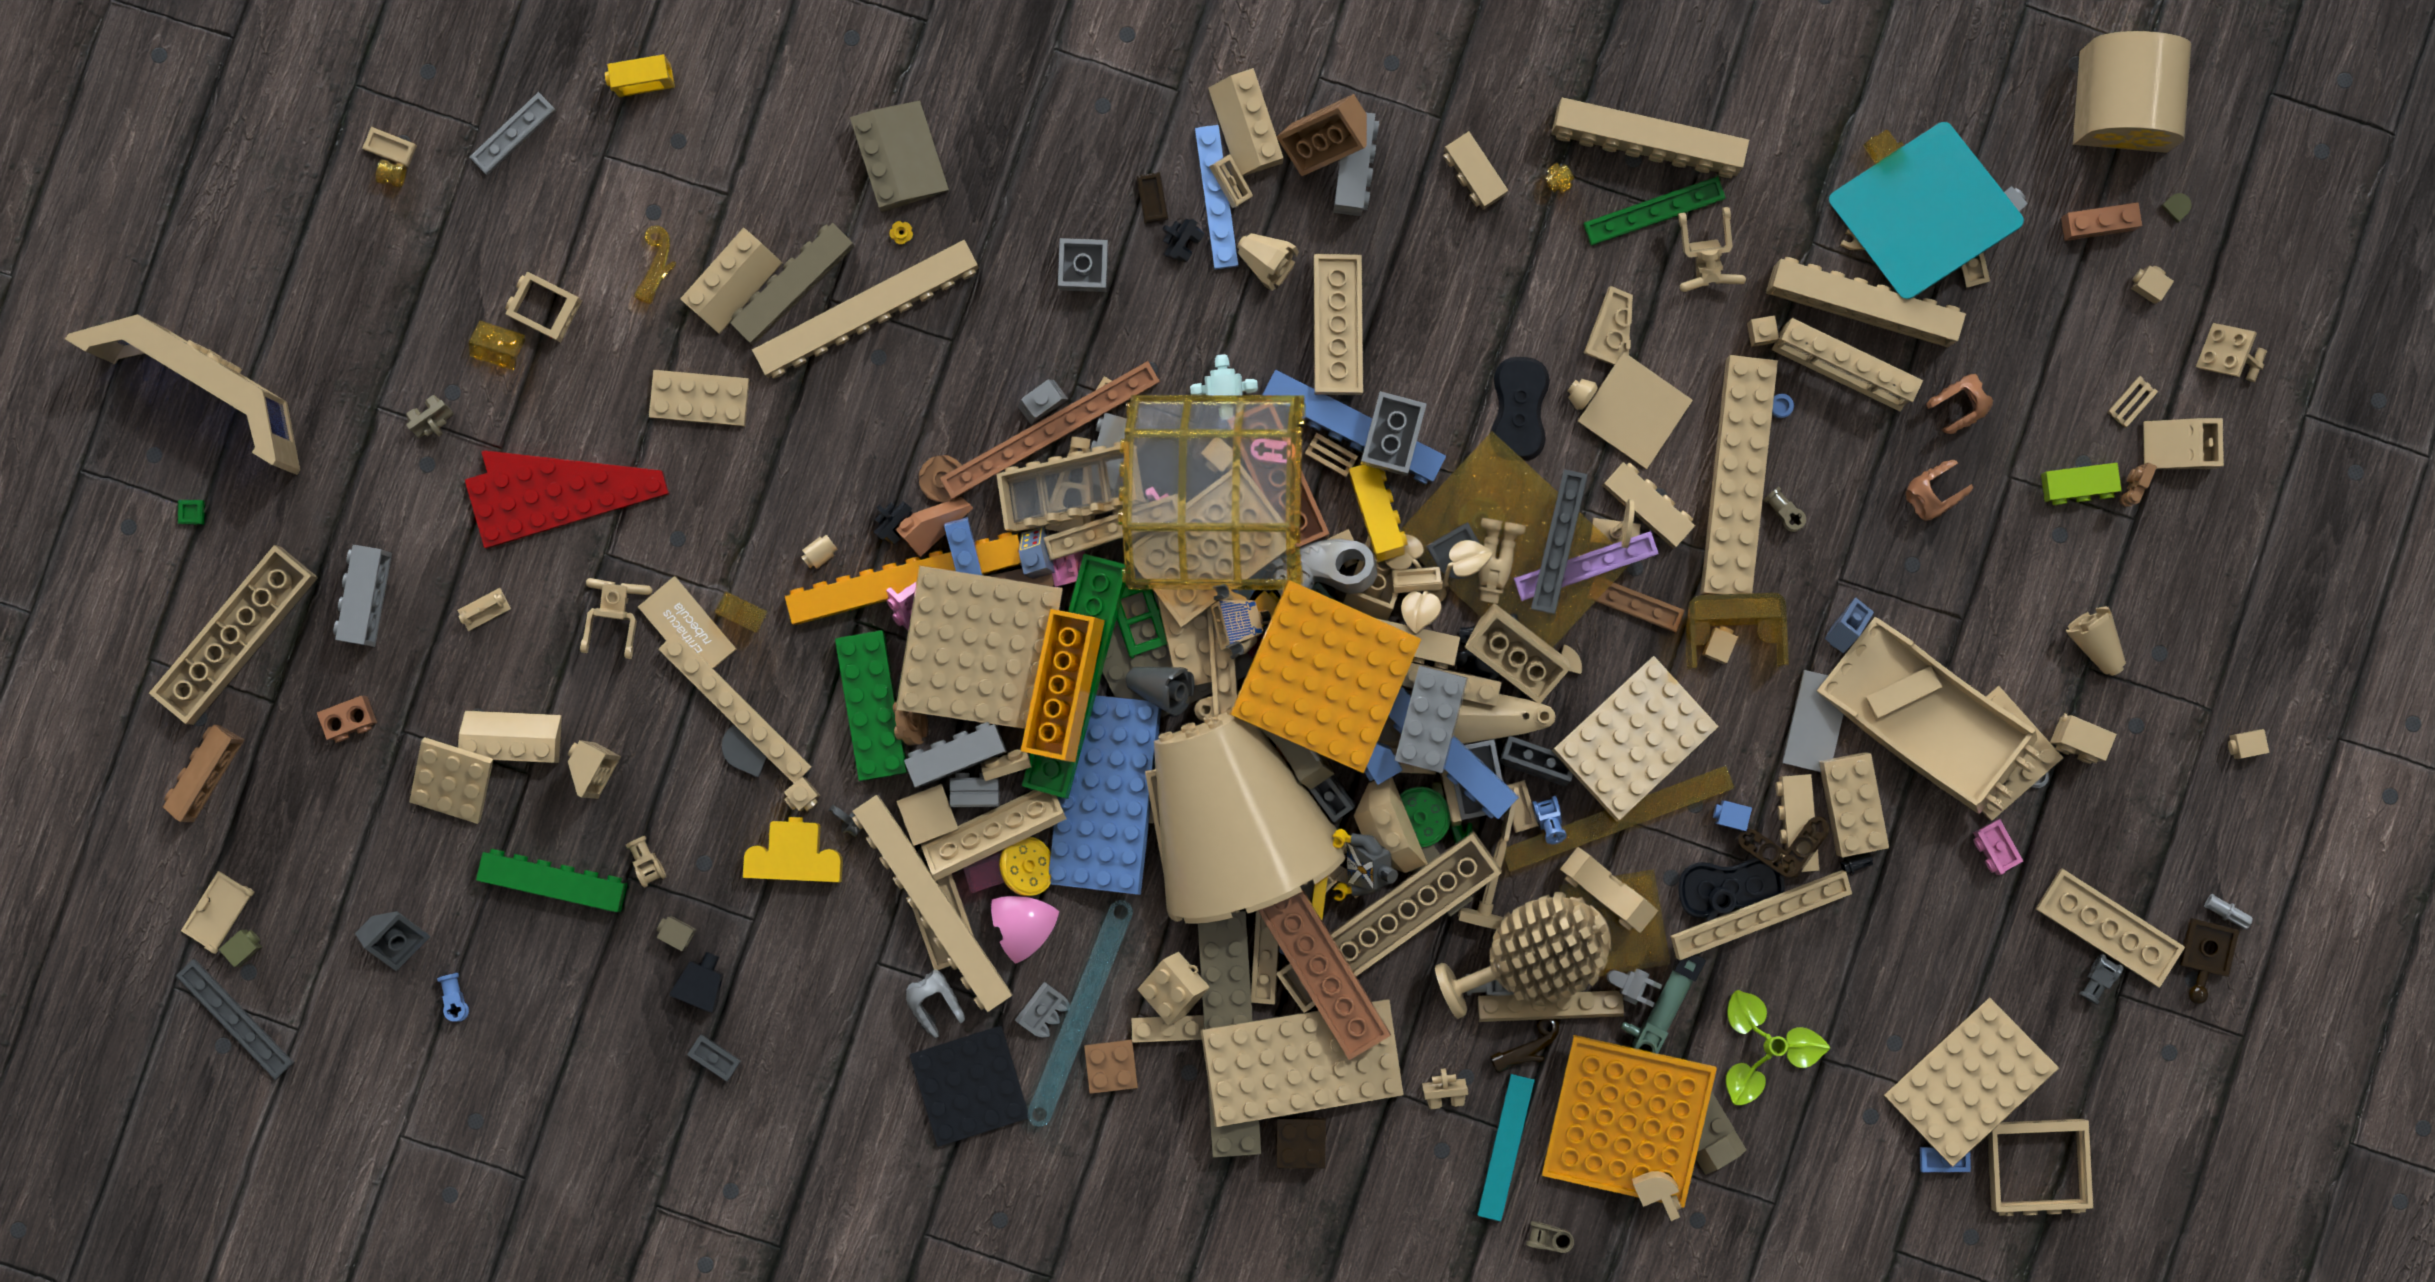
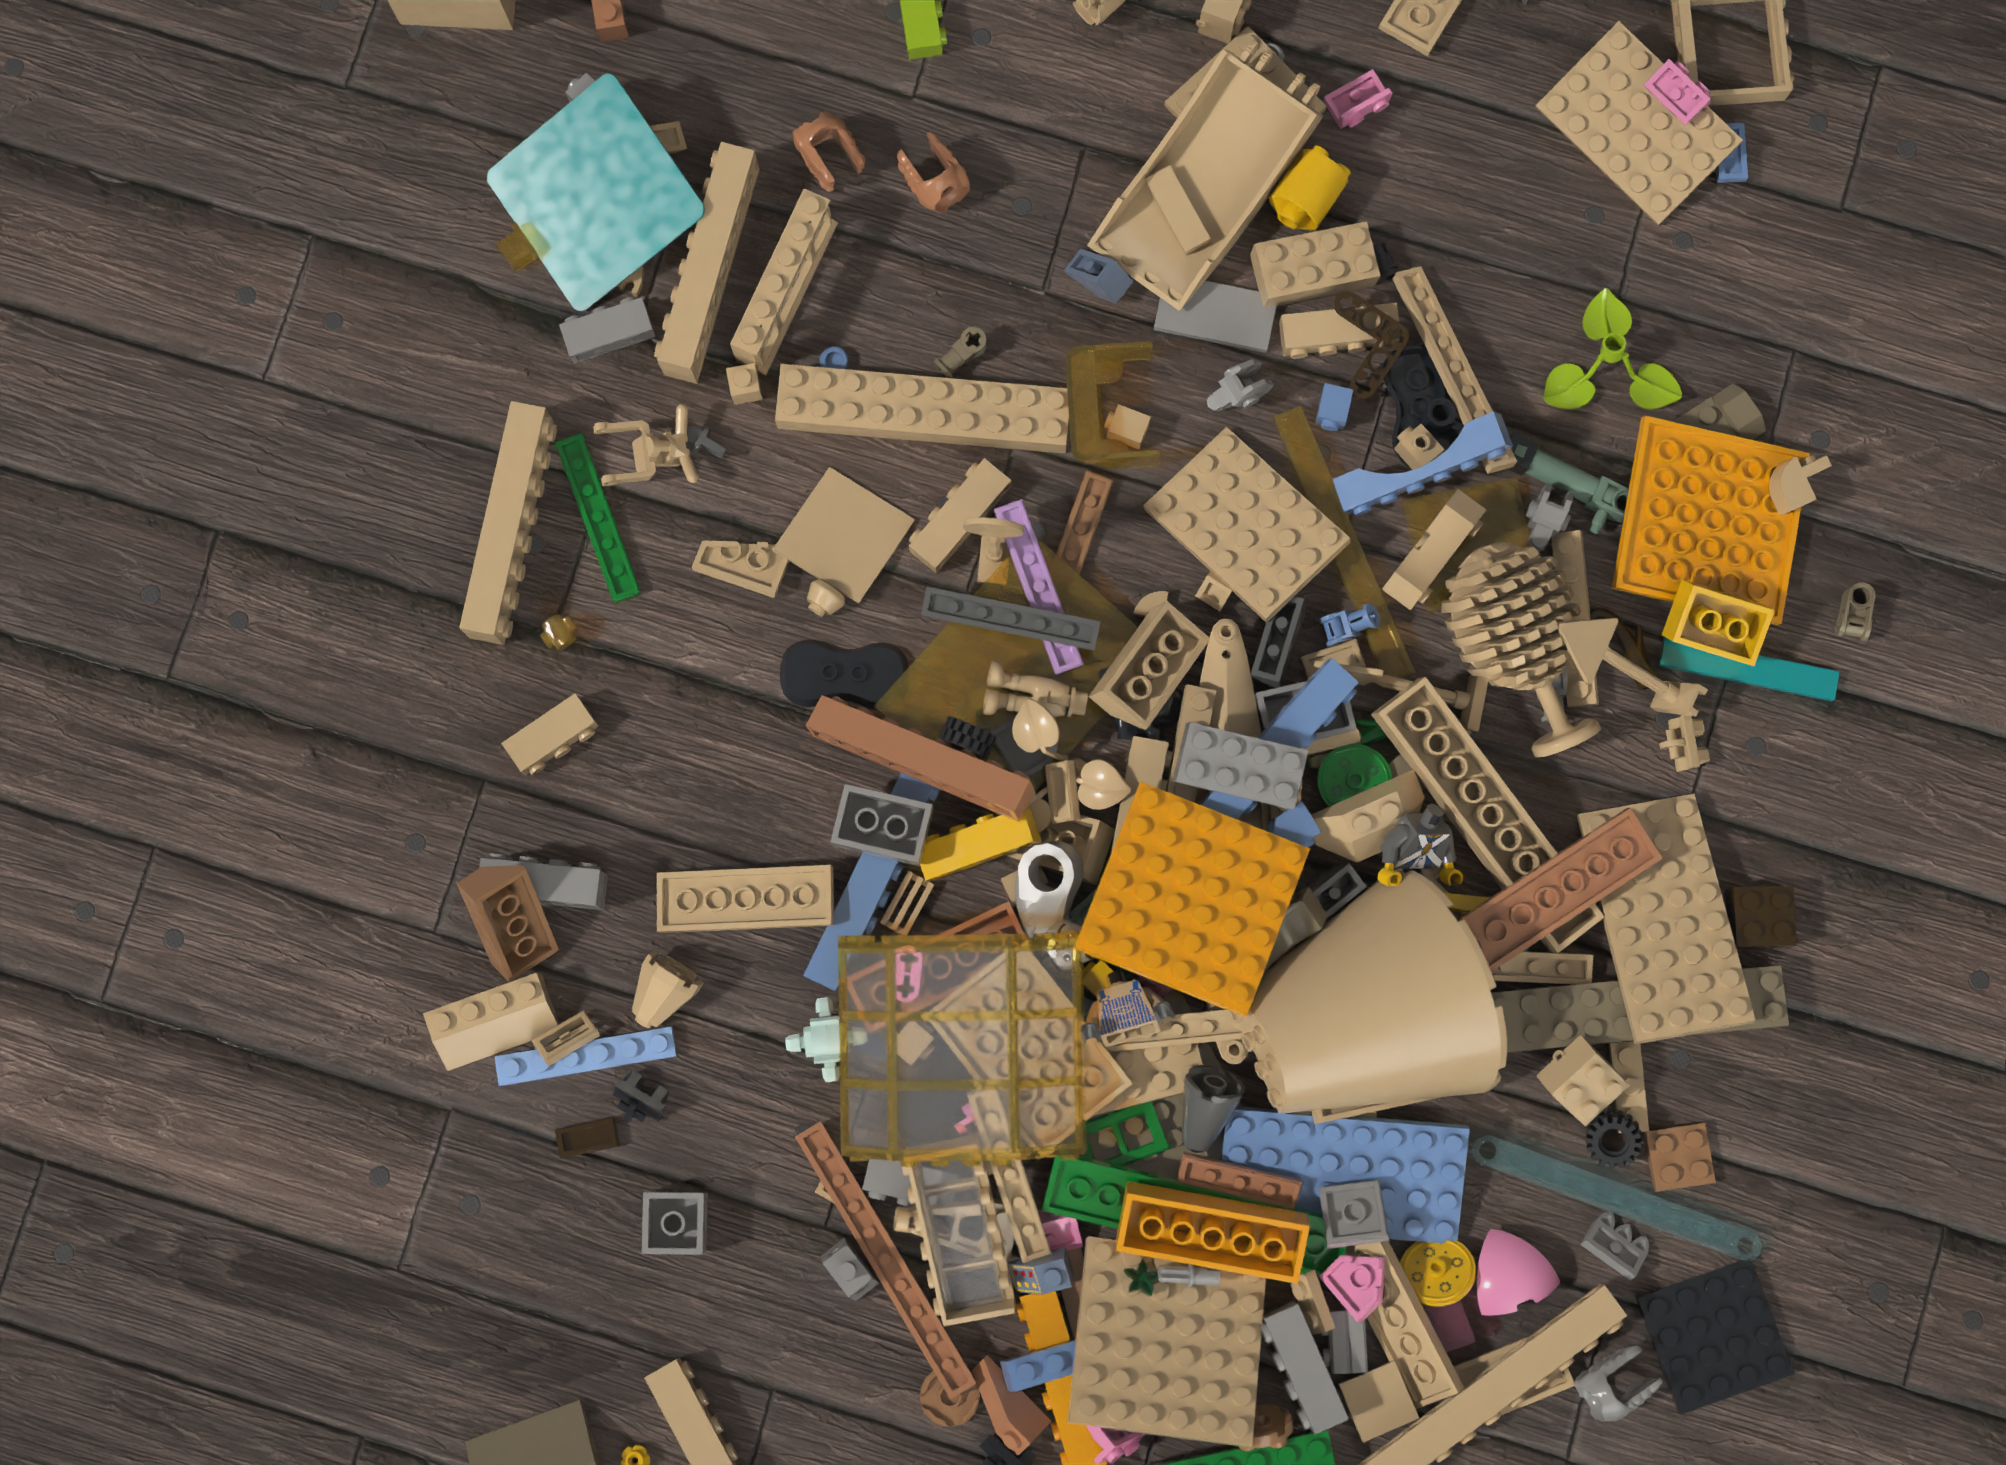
camera: 85 degrees left, 5 degrees down
none -> light grey brick [559,297,656,364]
none -> dark grey piece [686,423,726,458]
none -> nougat brick [806,695,1035,822]
none -> black tyre [939,716,997,760]
none -> dark green plant [1123,1259,1158,1297]
none -> light grey axle [1158,1264,1220,1287]
none -> nougat tile [1177,1152,1302,1209]
none -> tan plate [1195,571,1232,611]
none -> light grey hinge [1206,359,1274,412]
none -> yellow cylinder [1269,145,1351,231]
none -> light grey tile [1319,1180,1389,1248]
none -> bright pink plate [1319,1255,1385,1323]
none -> medium blue arch [1332,411,1513,516]
none -> tan brick [1394,424,1445,470]
none -> tan piece [1557,618,1708,716]
none -> black tyre [1586,1109,1642,1169]
none -> bright pink bracket [1644,59,1711,126]
none -> yellow brick [1662,579,1775,666]

